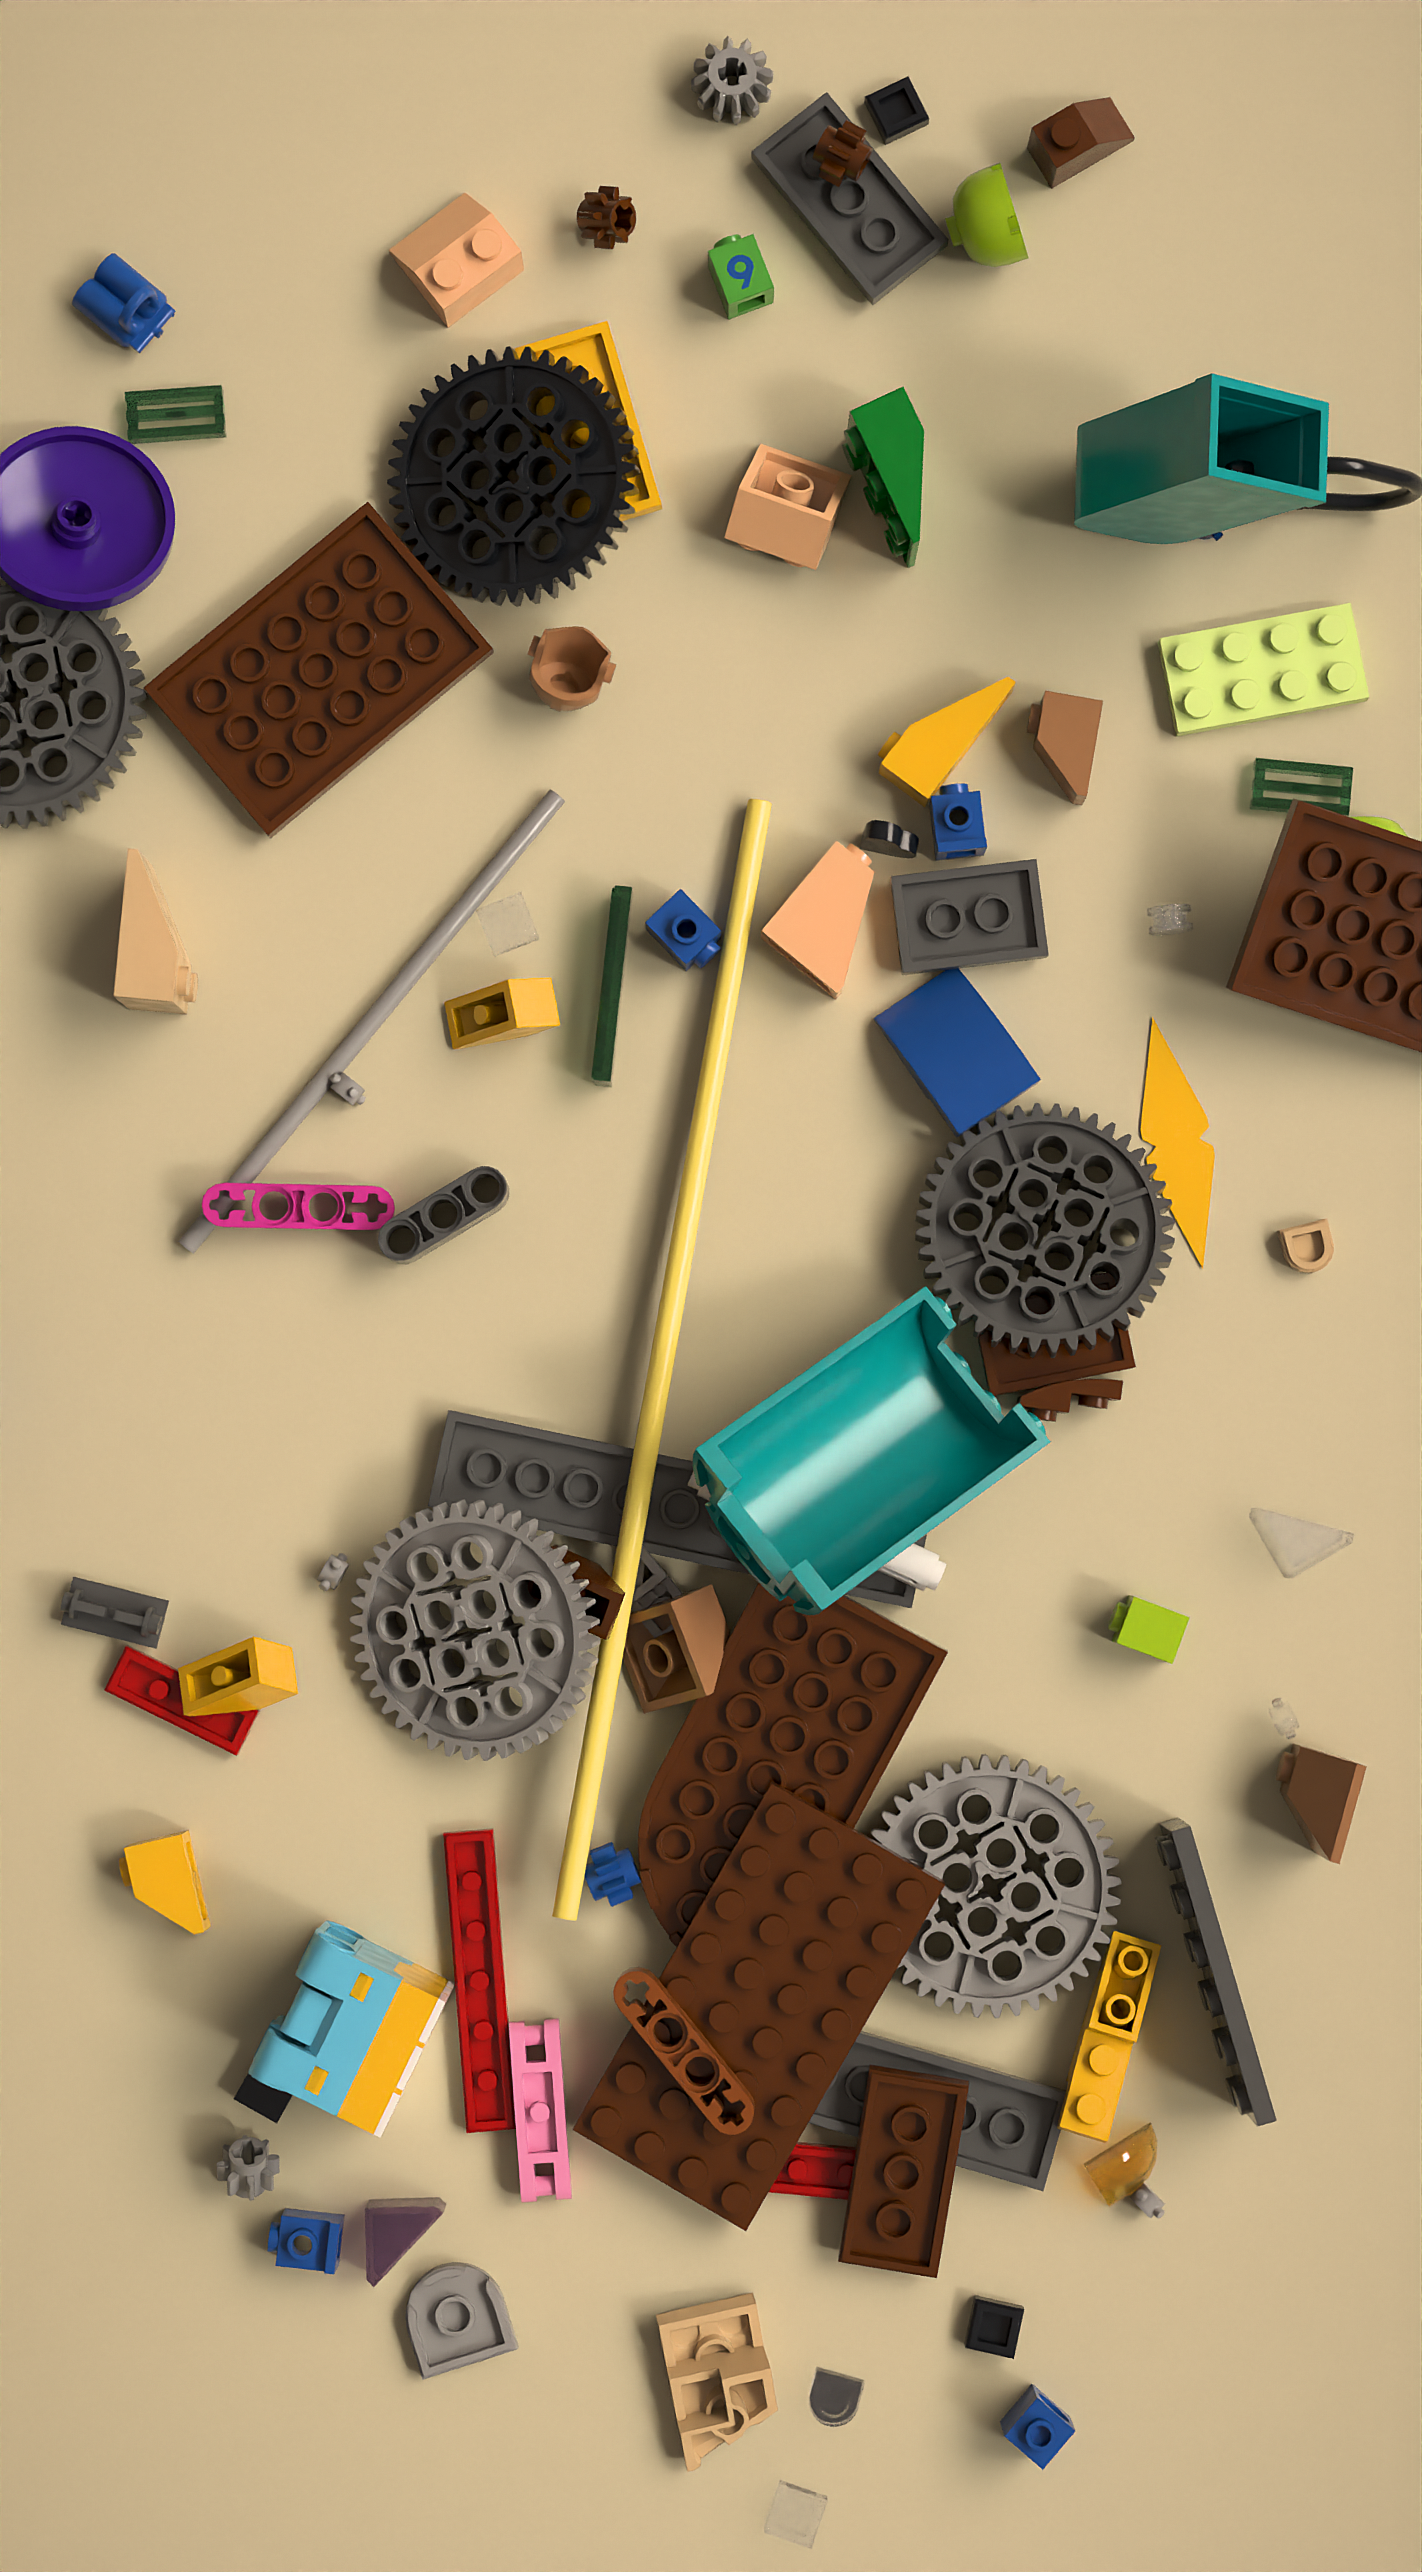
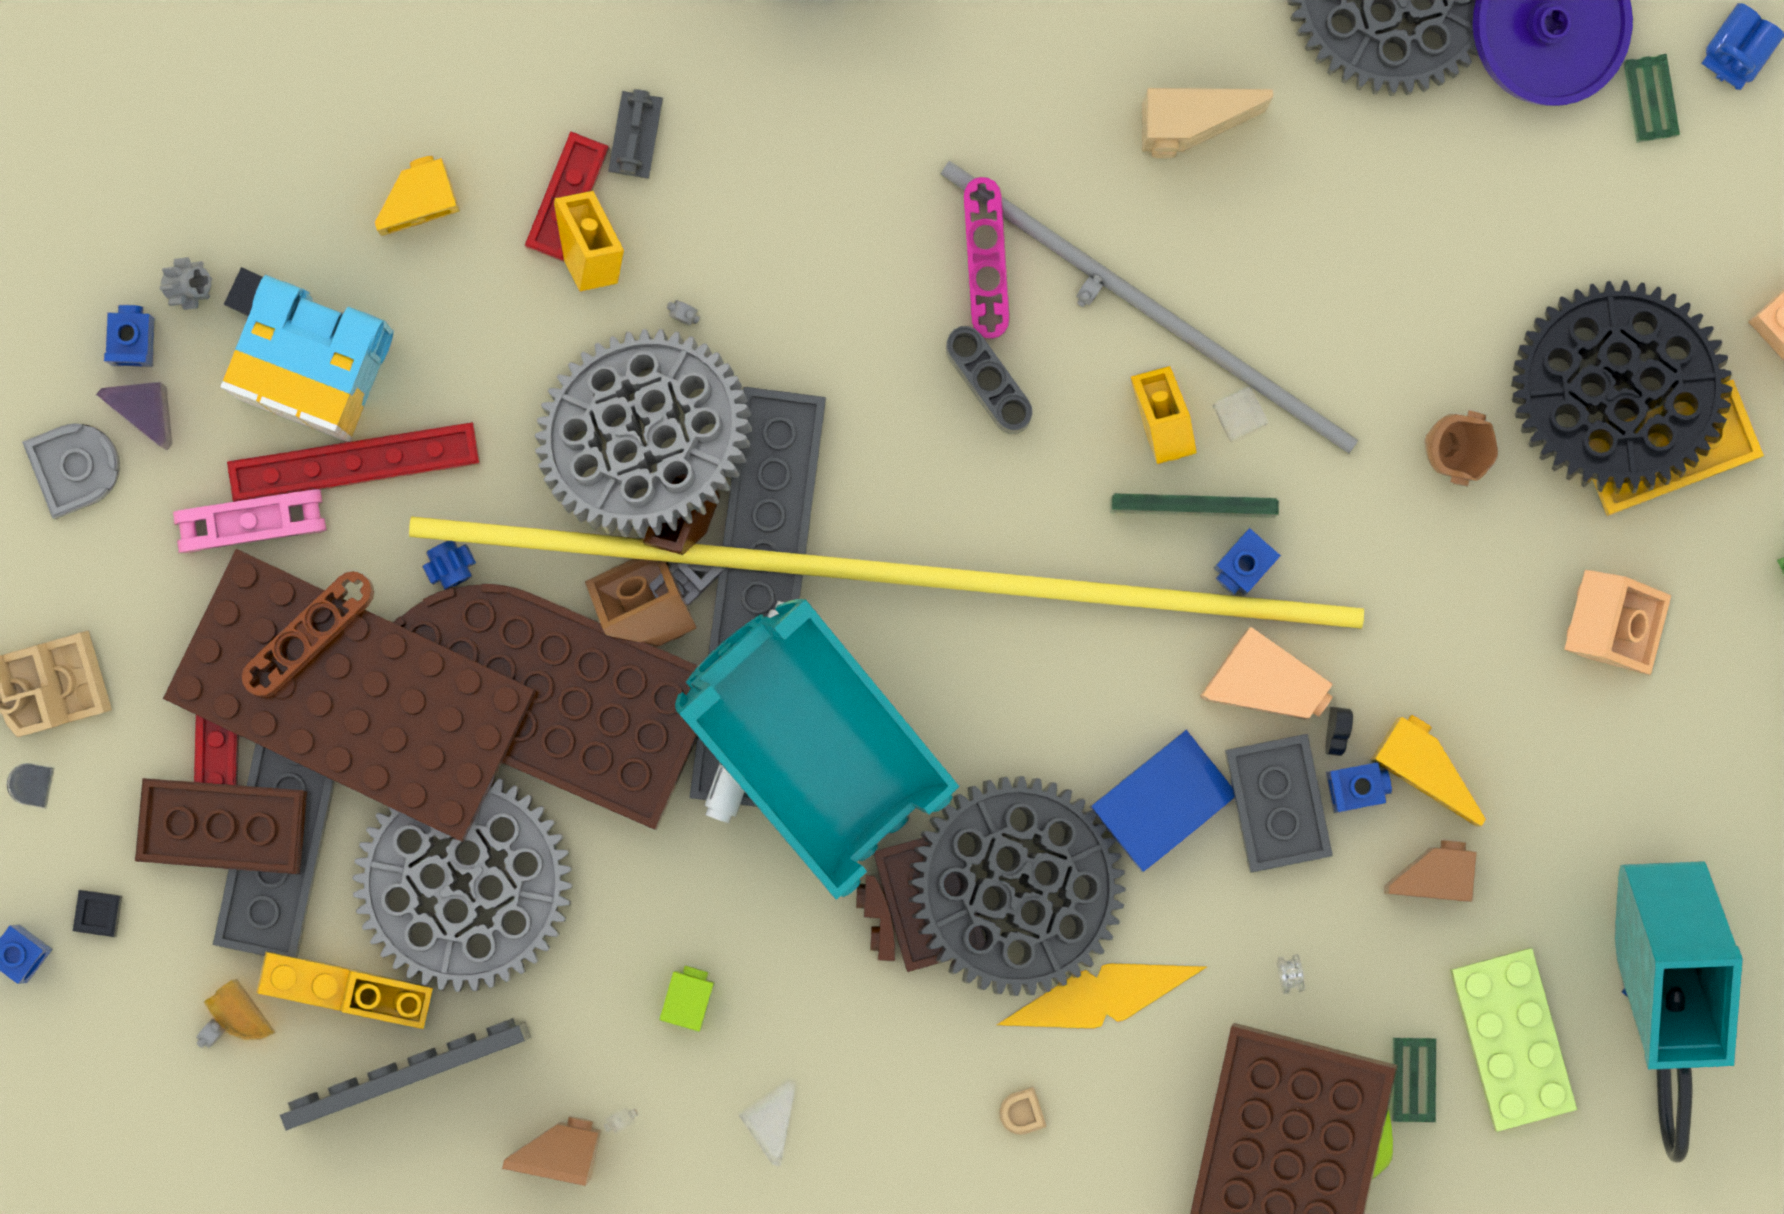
camera: 80 degrees right, 0 degrees up
reddish brown plate [143,502,494,839] -> none
green slope [842,387,924,568] -> none

